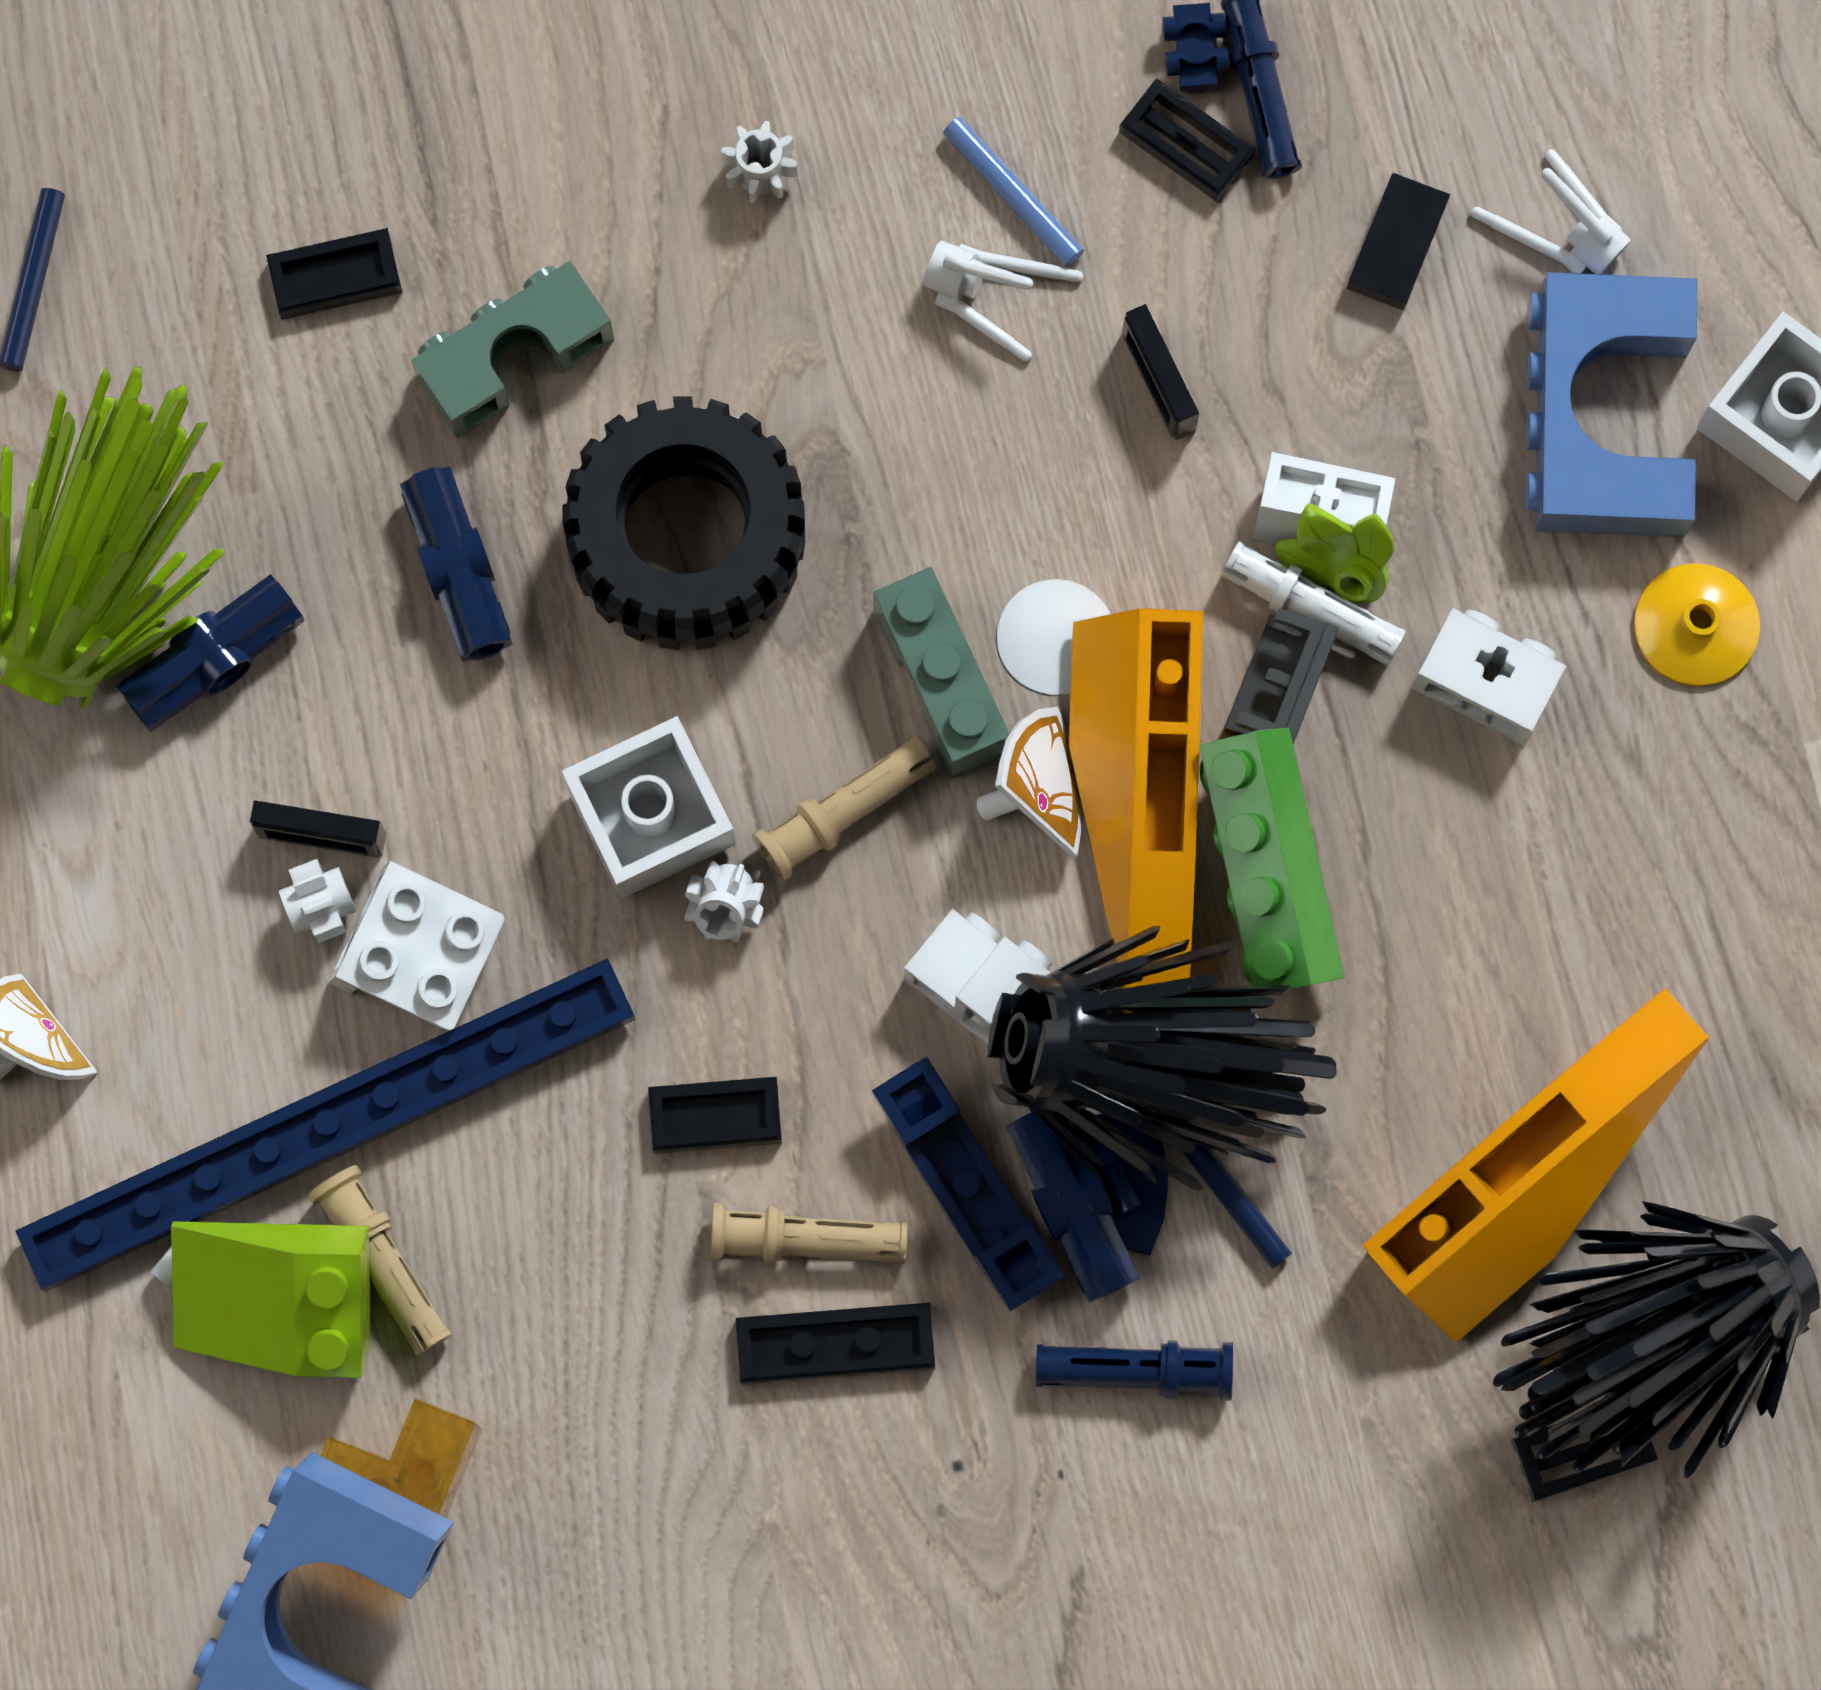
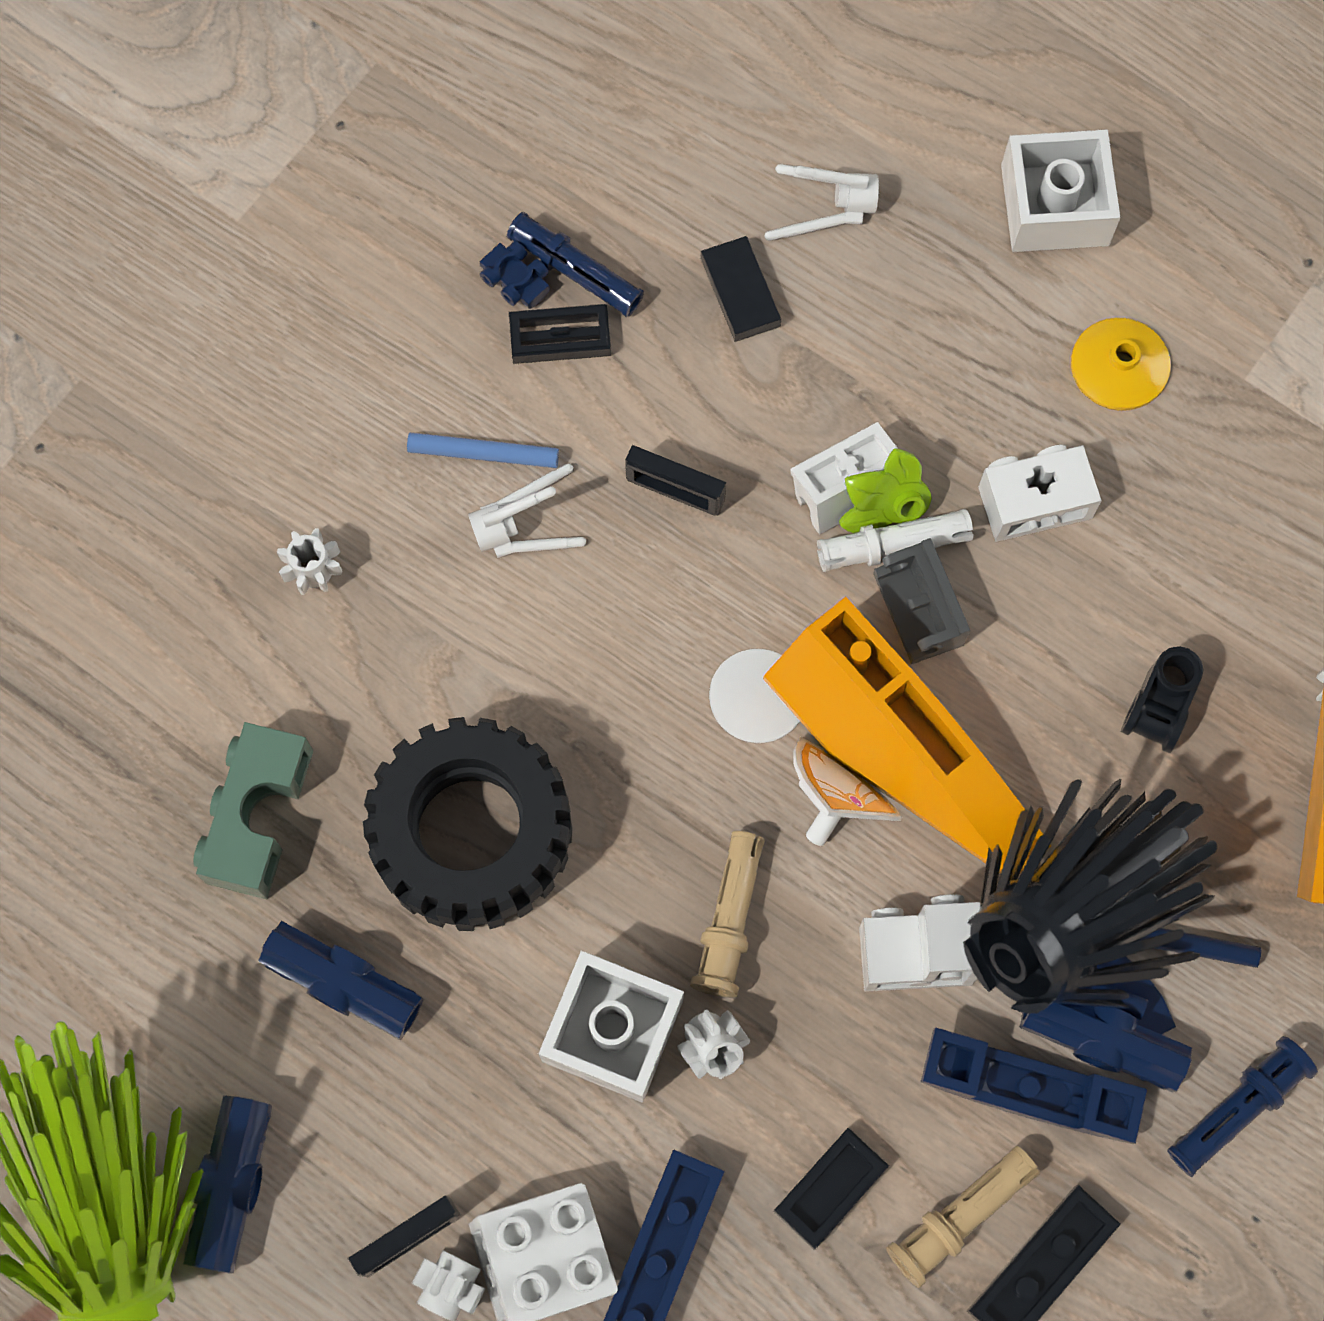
camera: 40 degrees left, 5 degrees down
black tile [266,228,403,320] -> none
sand green arch [873,566,1010,779] -> none
bright green brick [1199,728,1344,991] -> none
medium blue arch [1524,272,1697,537] -> none
none -> black piece [1120,646,1203,754]

